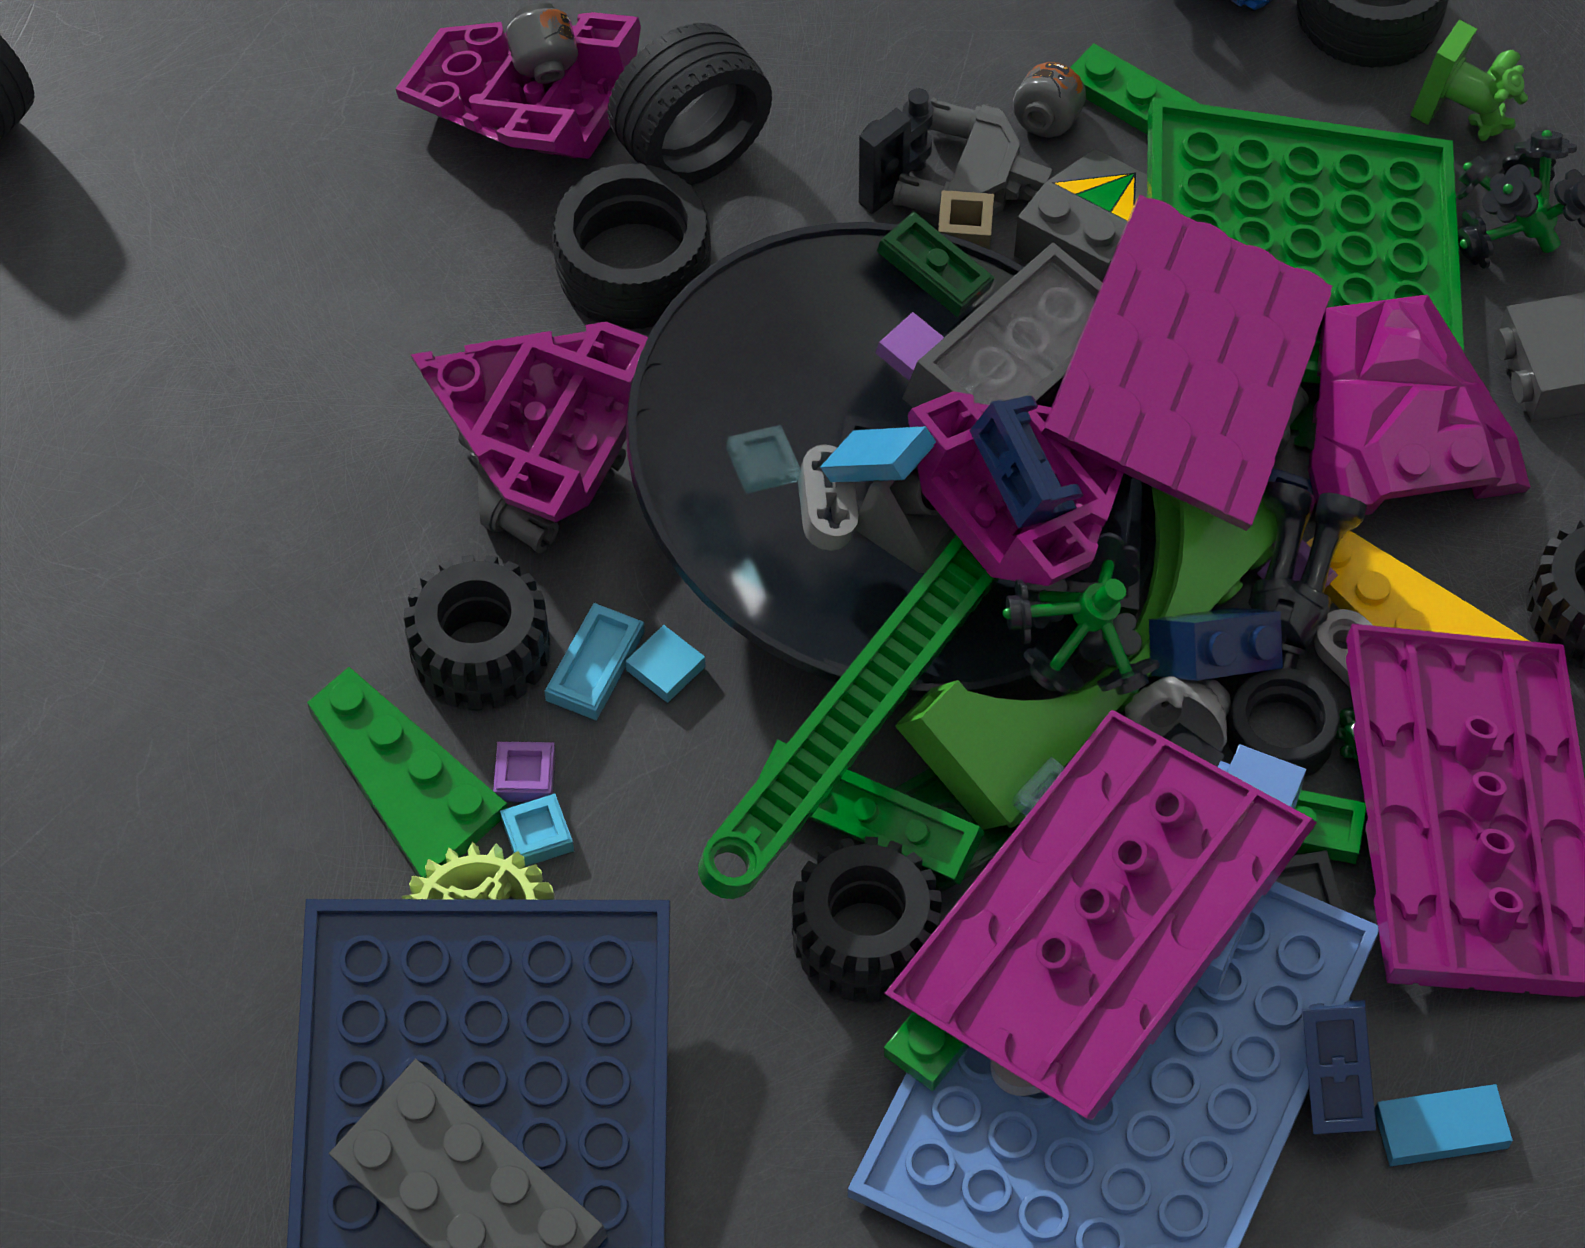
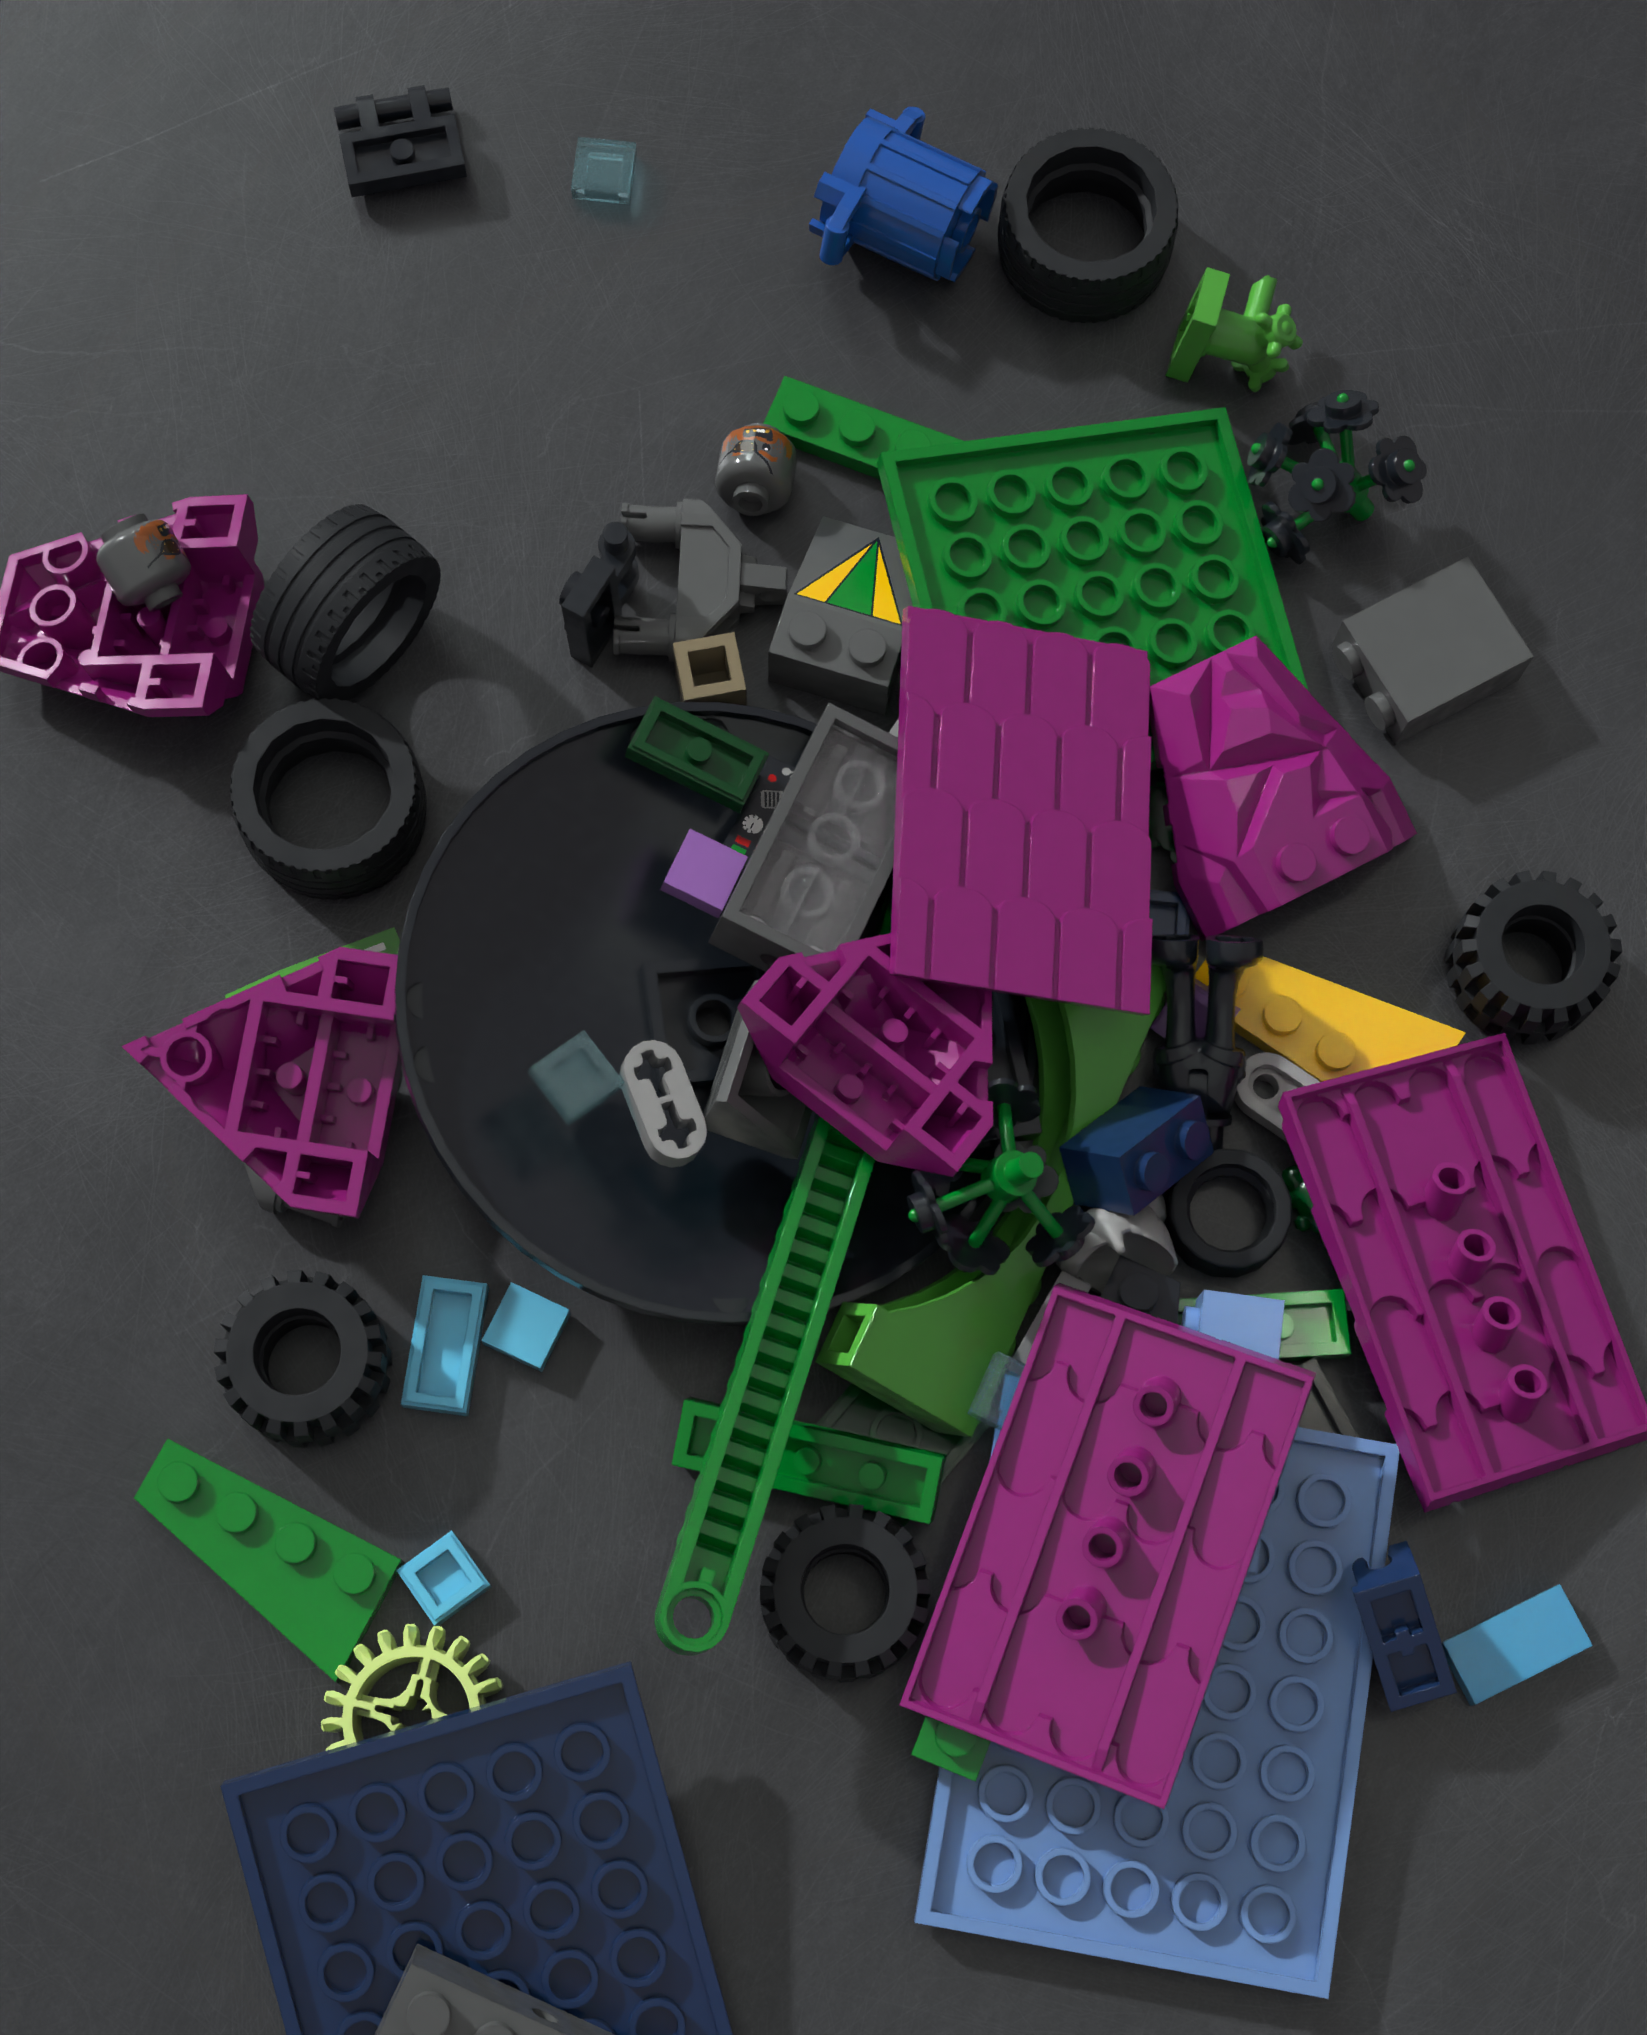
camera: 20 degrees left, 15 degrees up
medium lavender tile [493,742,556,802] -> none
dark azure tile [820,426,936,482] -> none
dark blue hinge [969,396,1083,529] -> none

